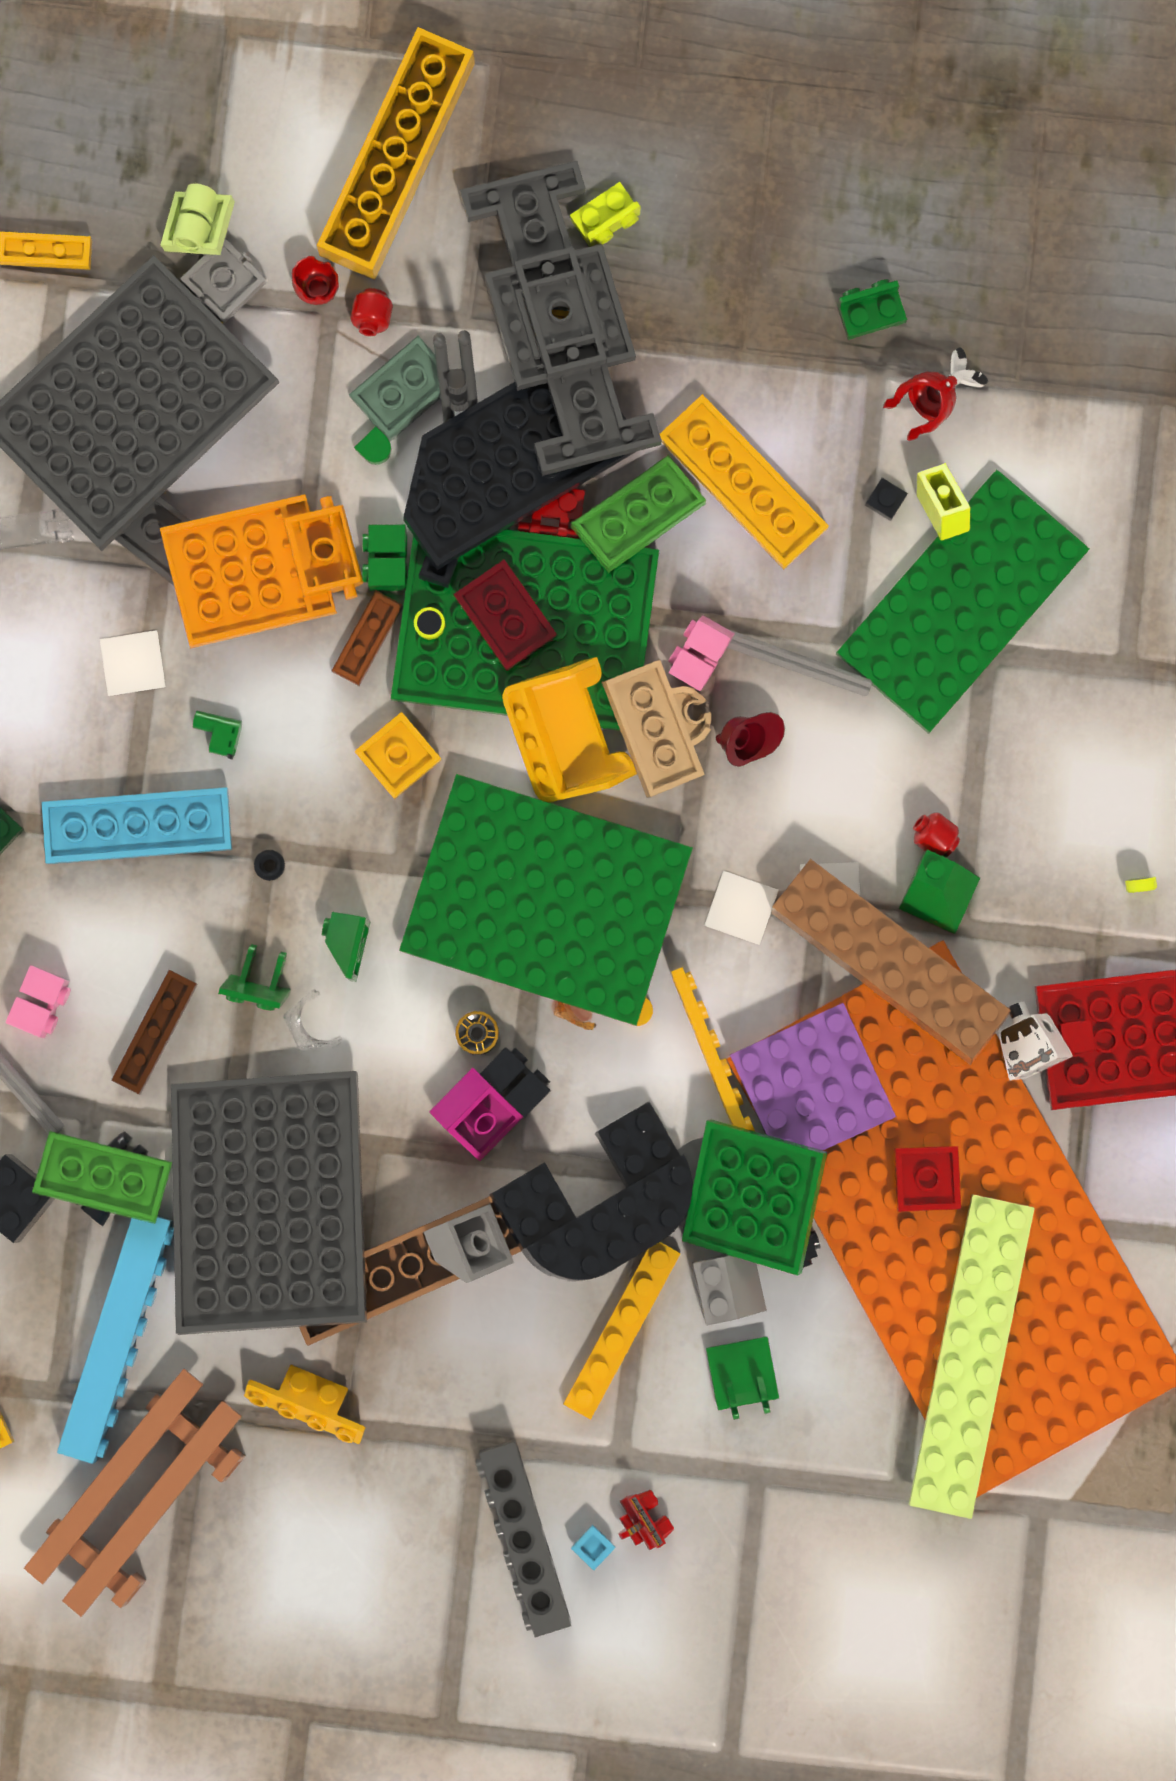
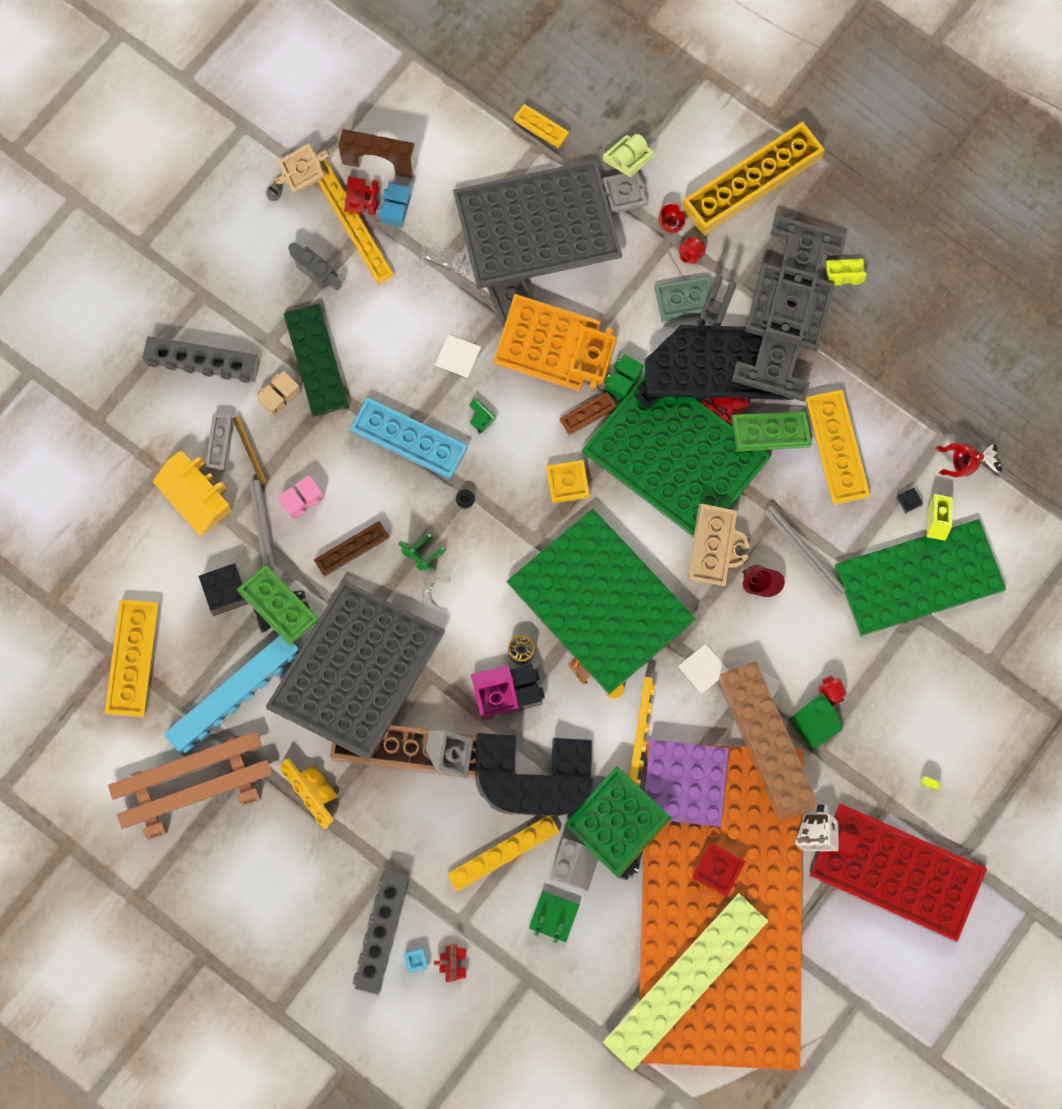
camera: 30 degrees right, 10 degrees down
green slope [321,912,371,982] -> none
green tile [354,426,392,465] -> none
black tile [414,607,445,640] -> none
dark red plate [453,560,558,671] -> none
yellow windscreen [502,657,637,803] -> none
bright pink piece [668,615,735,691] -> none
green bracket [837,279,907,340] -> none

